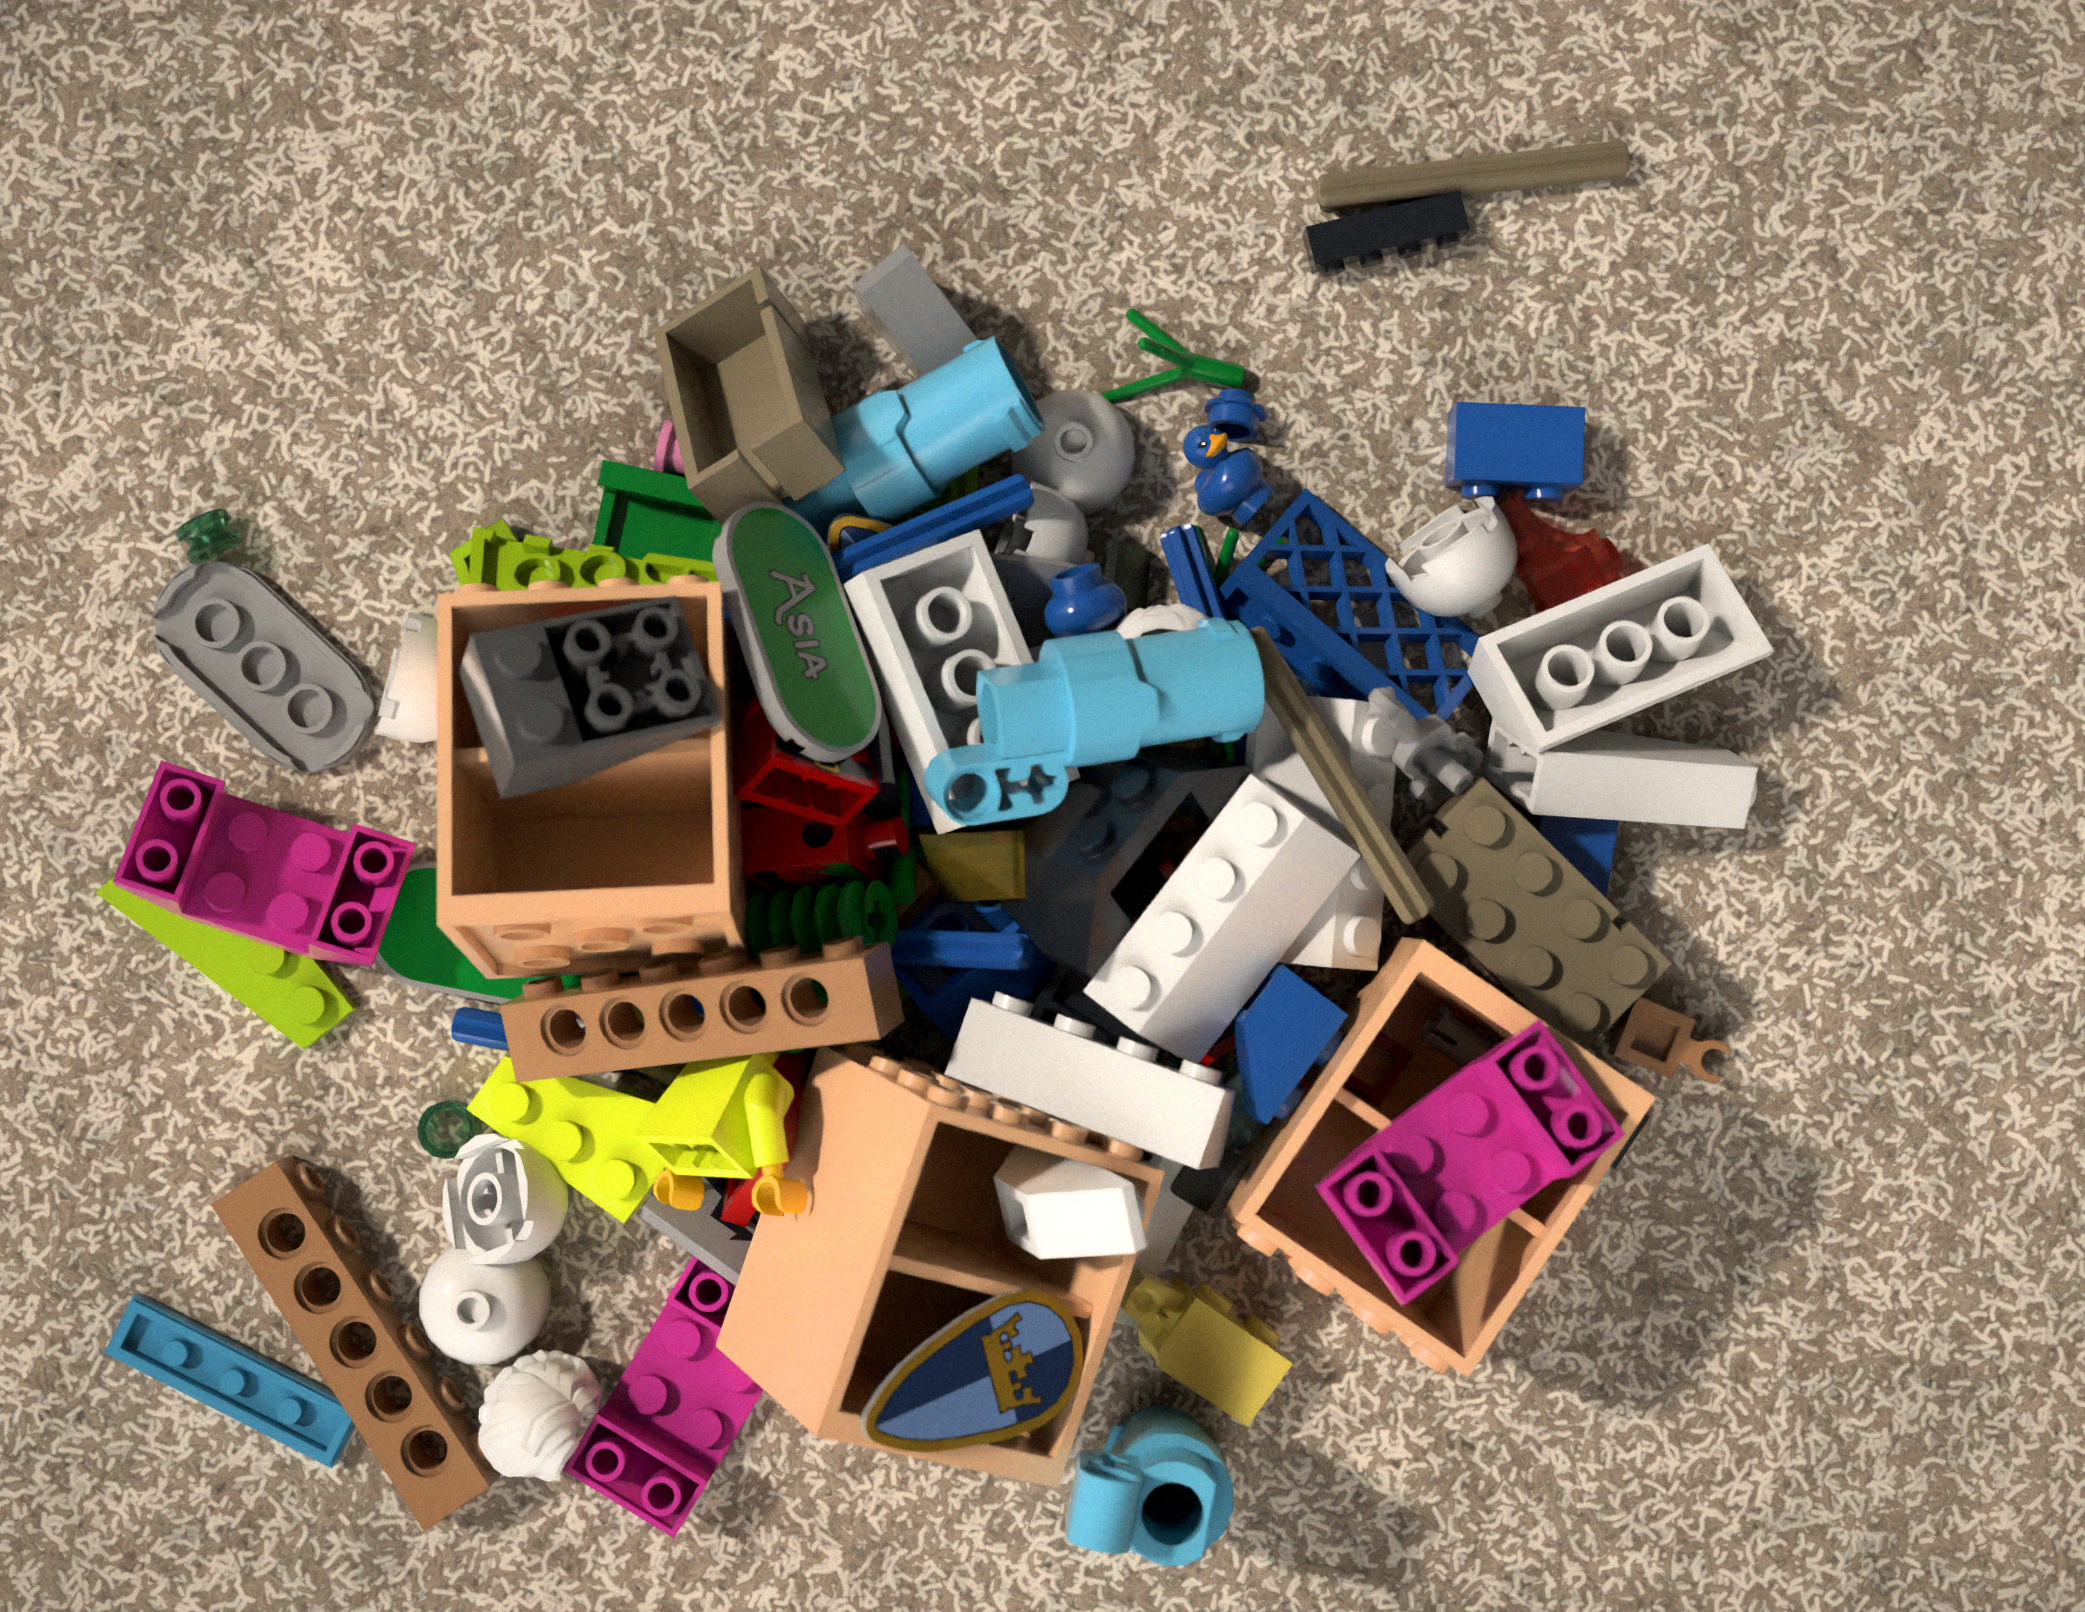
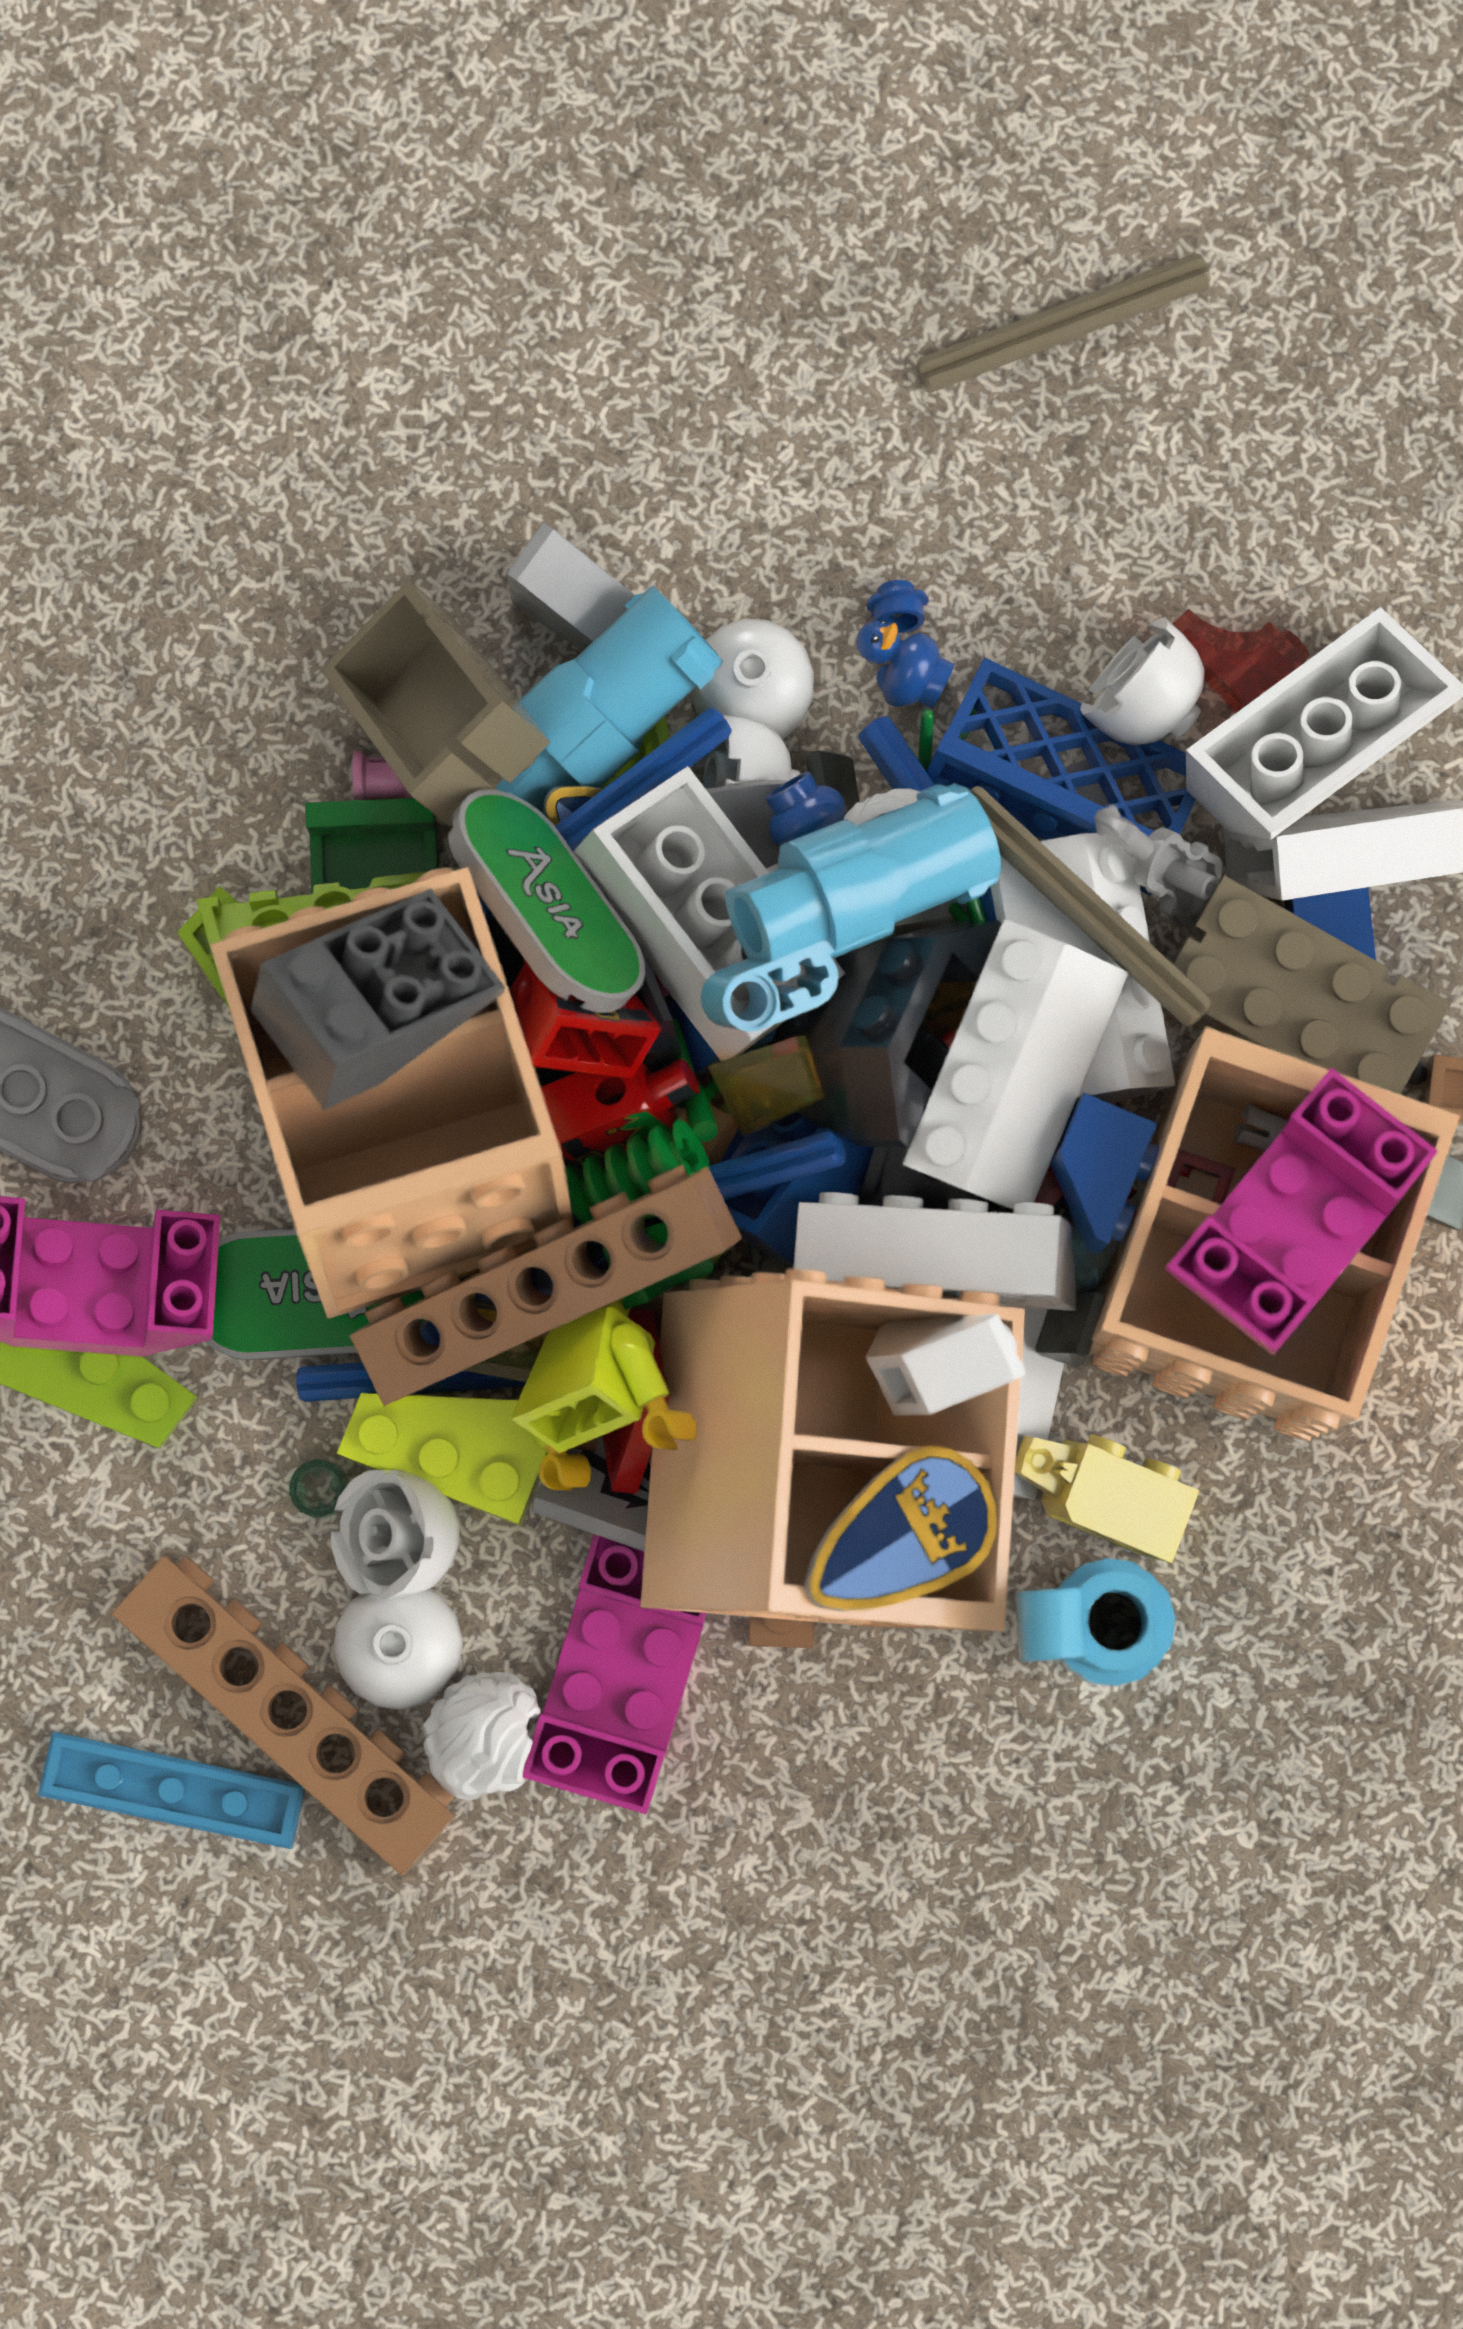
camera: 15 degrees left, 5 degrees down
white cylinder [375,612,437,743] -> none
green plant [1100,309,1244,403] -> none
black piece [1302,190,1469,277] -> none
blue brick [1445,402,1585,503] -> none

